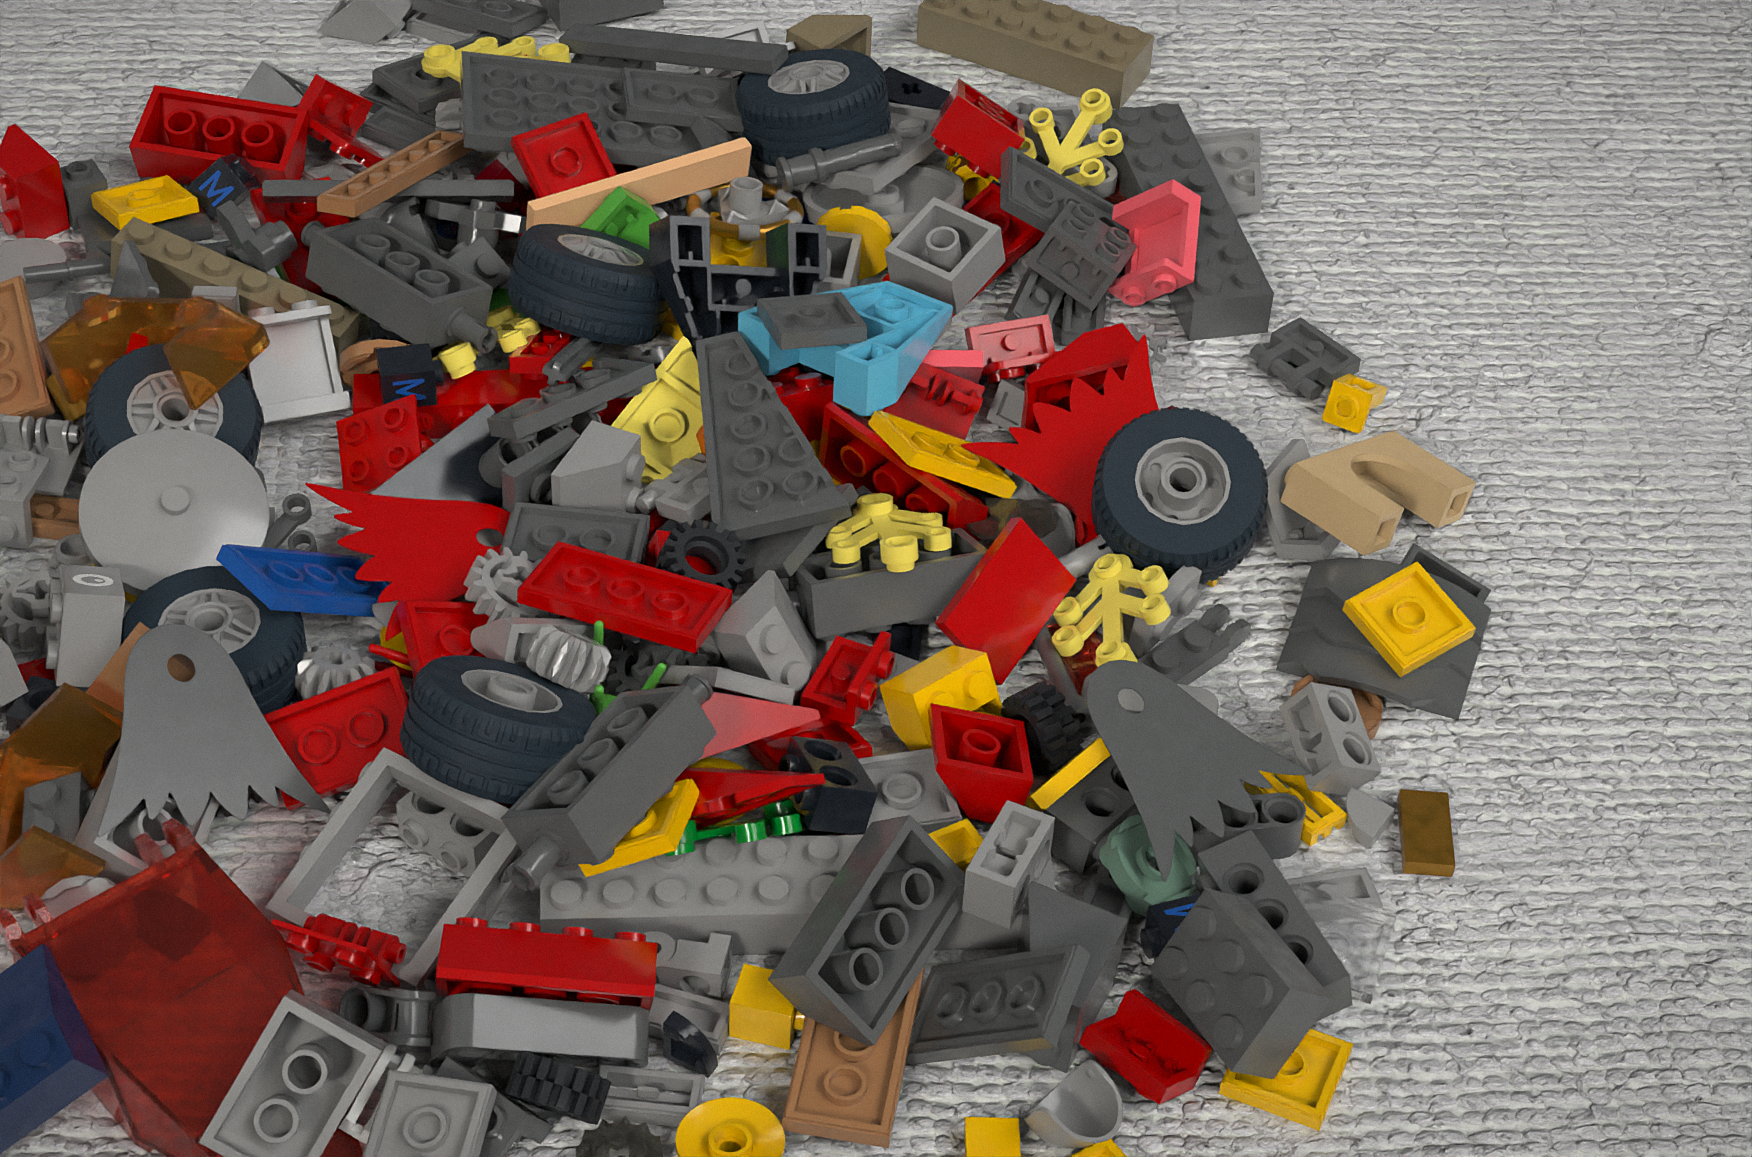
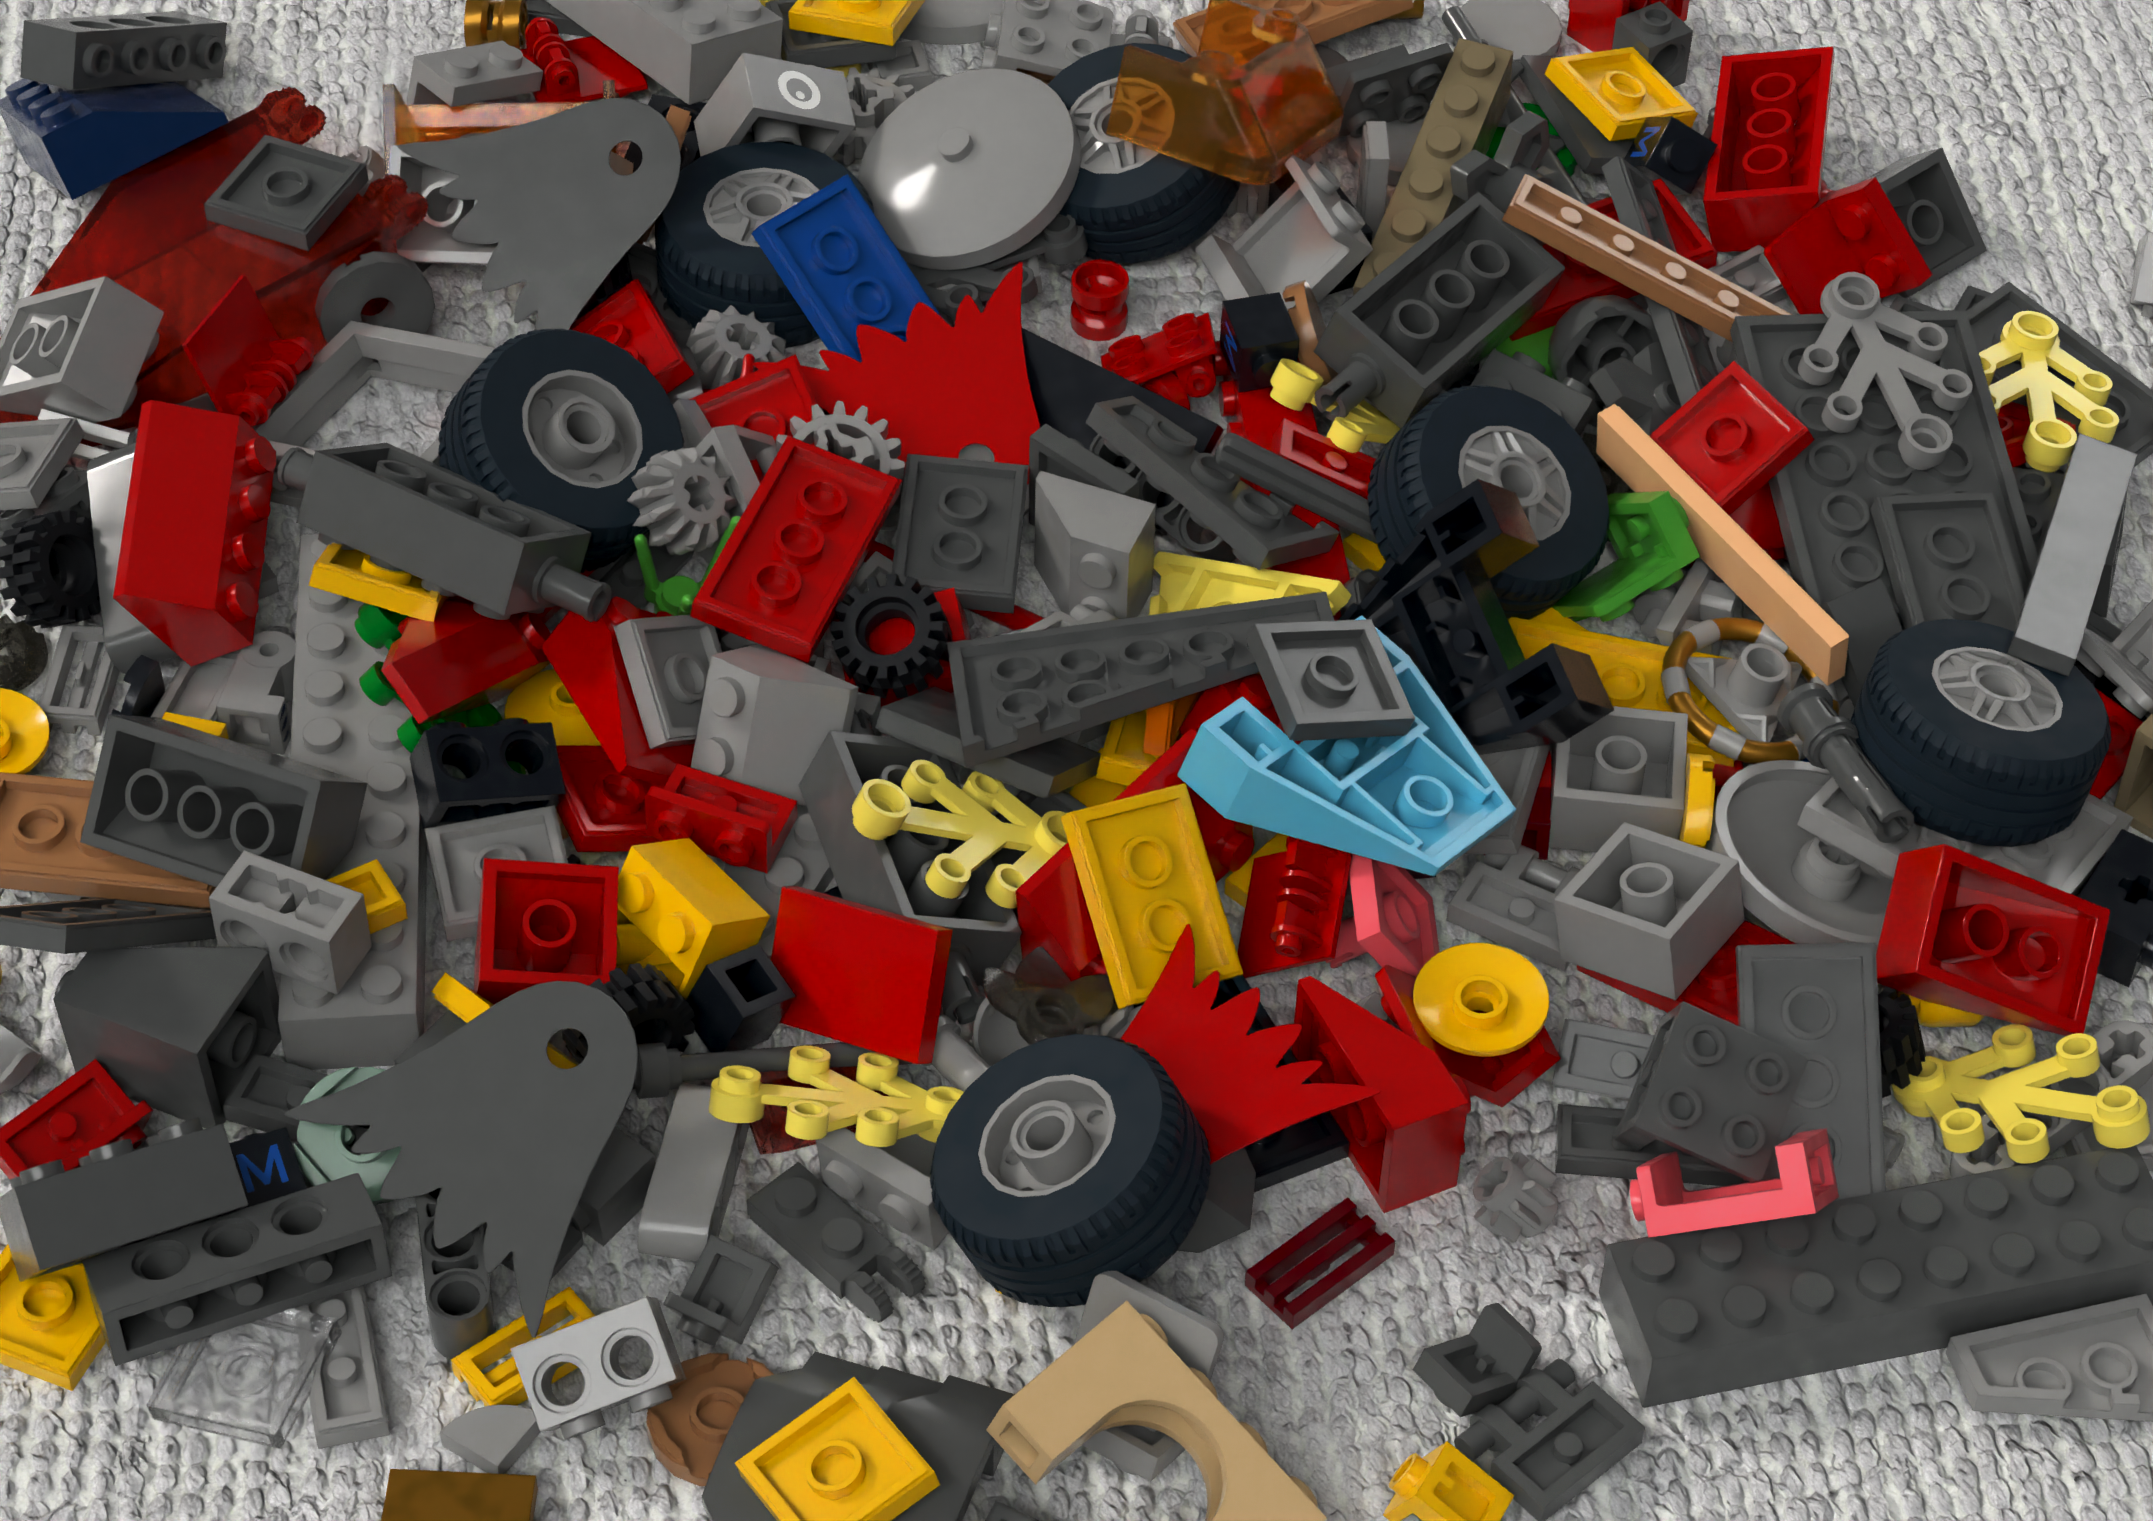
camera: 90 degrees right, 5 degrees up
none -> dark grey tile [204,135,369,251]
none -> dark grey tile [315,251,435,363]
none -> dark grey bracket [663,1235,779,1346]
none -> black brick [686,944,796,1052]
none -> red wheel [1070,259,1129,341]
none -> yellow dish [1413,943,1549,1057]
none -> dark grey bracket [1413,1303,1542,1418]
none -> light grey plant [1798,272,1973,470]

